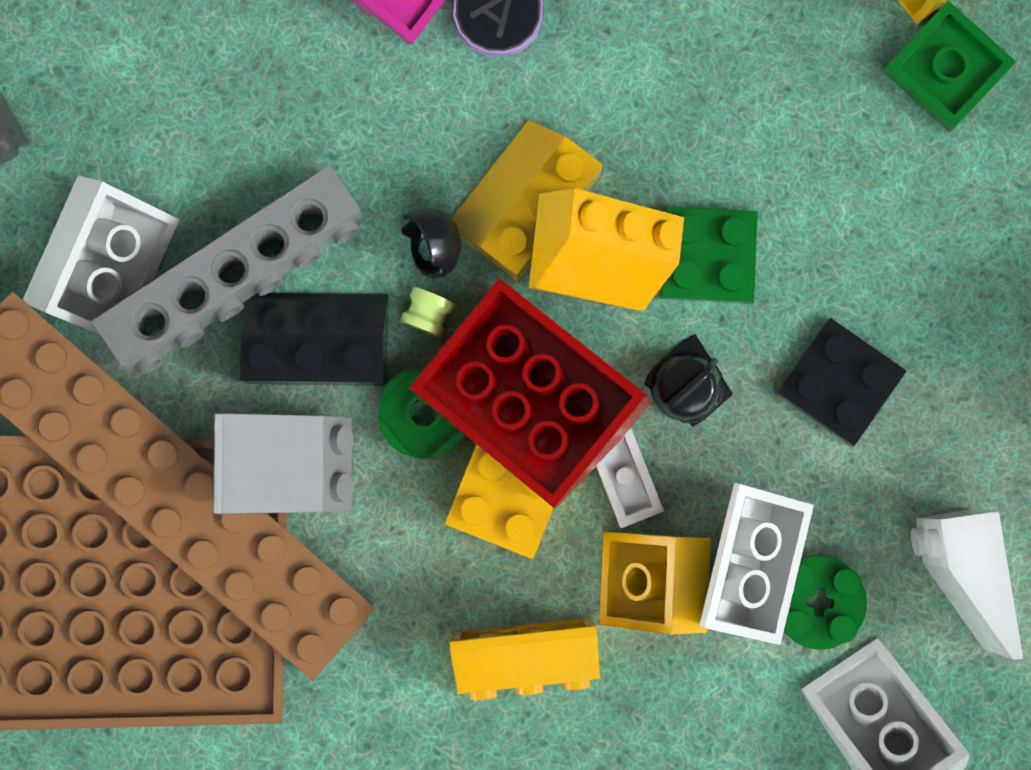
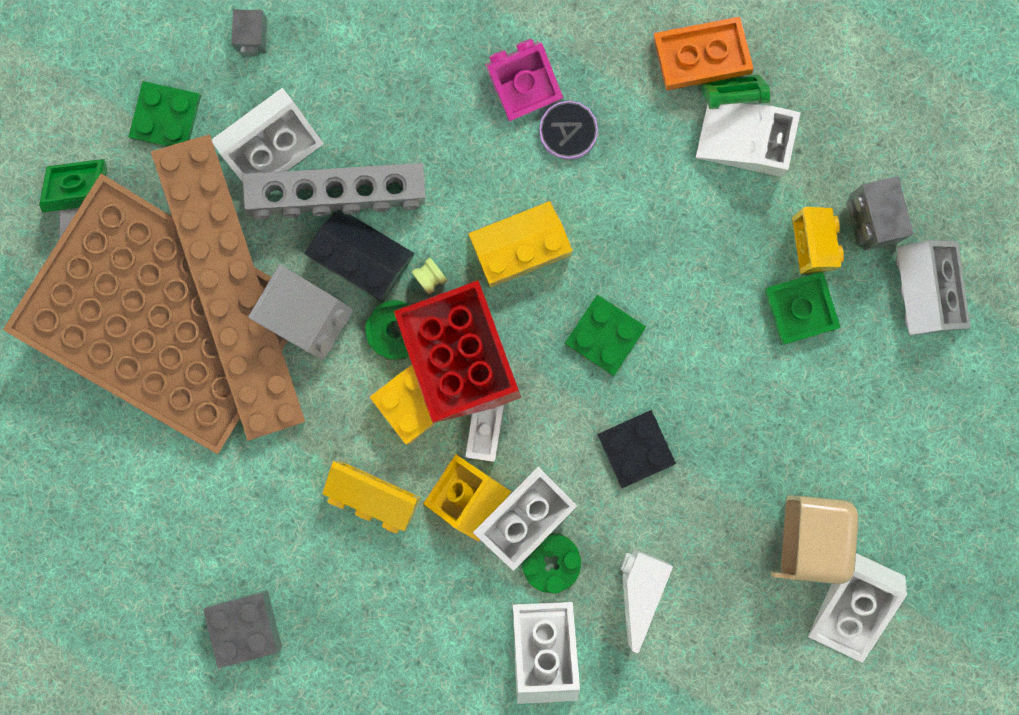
camera: 30 degrees right, 0 degrees up
black hair [401,208,462,279] -> none
yellow slope [529,188,684,311] -> none
black piece [644,334,733,427] -> none

